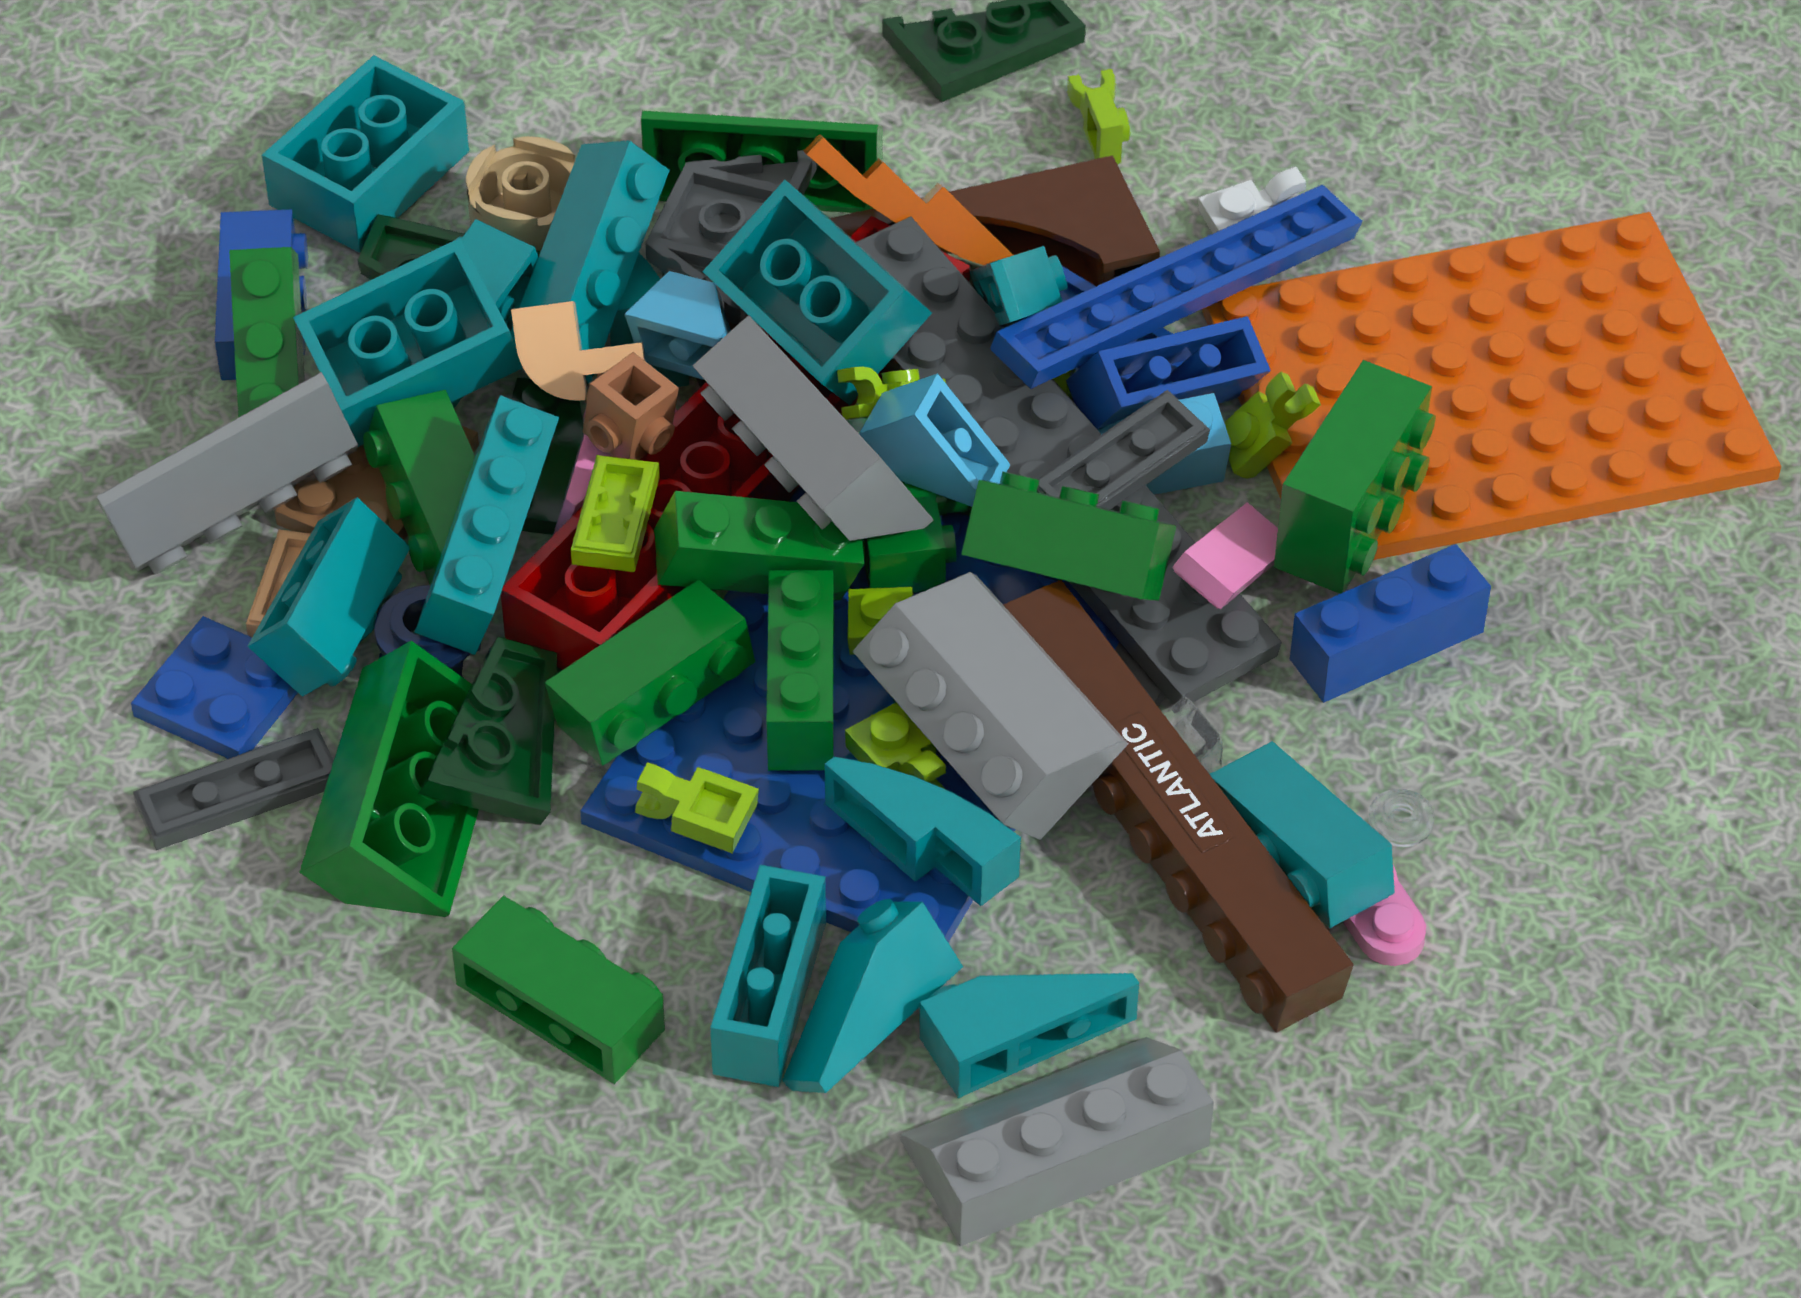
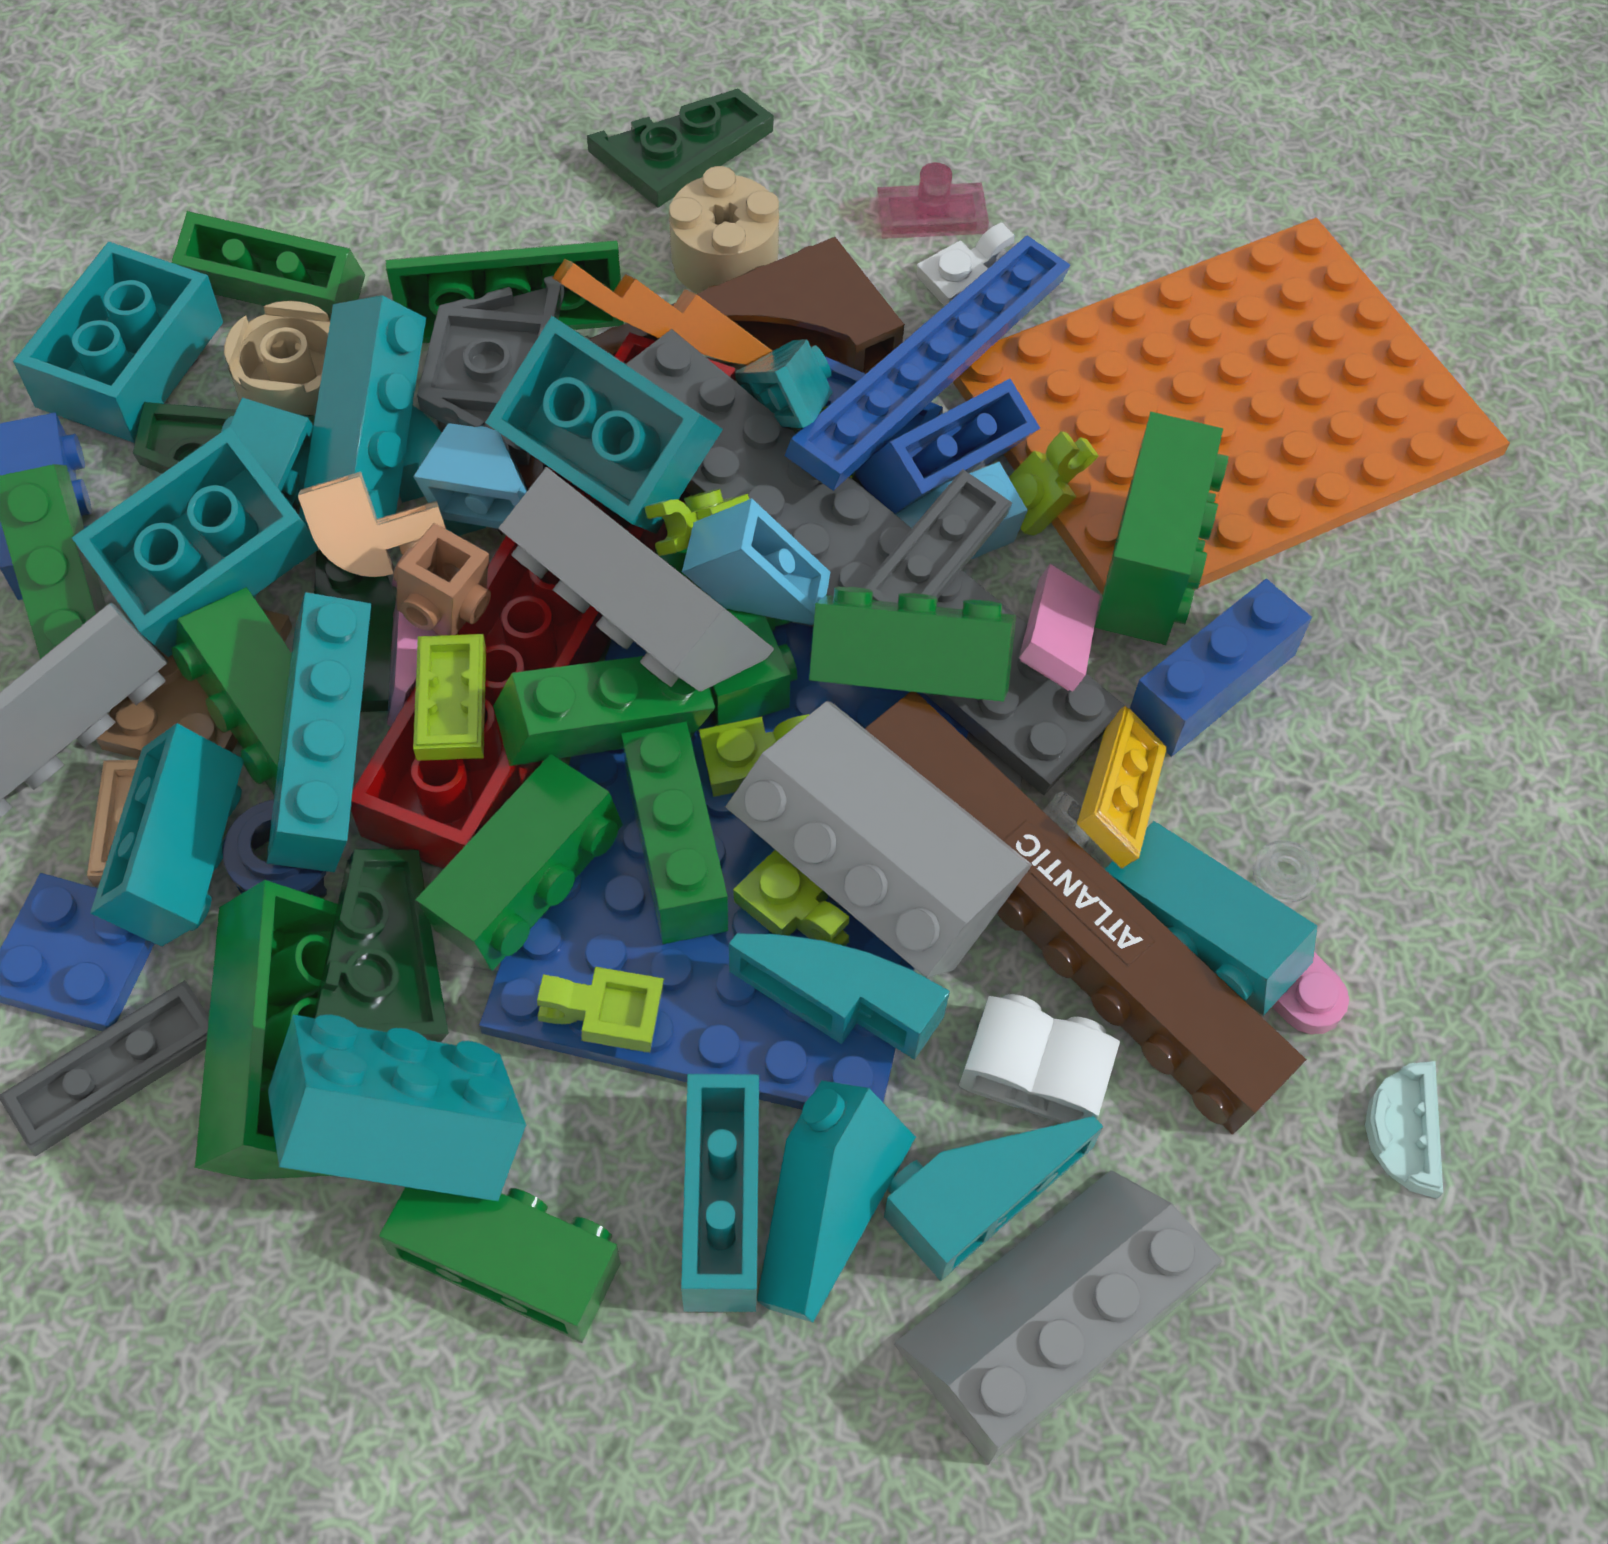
camera: 15 degrees left, 10 degrees up
lime plate [1067,68,1130,164] -> none
none -> green brick [171,211,366,320]
none -> teal brick [268,1015,526,1201]
none -> tan brick [669,166,779,293]
none -> clear pink tile [876,162,989,239]
none -> white brick [959,994,1120,1123]
none -> yellow tile [1077,706,1166,869]
none -> light aqua tile [1365,1061,1443,1199]

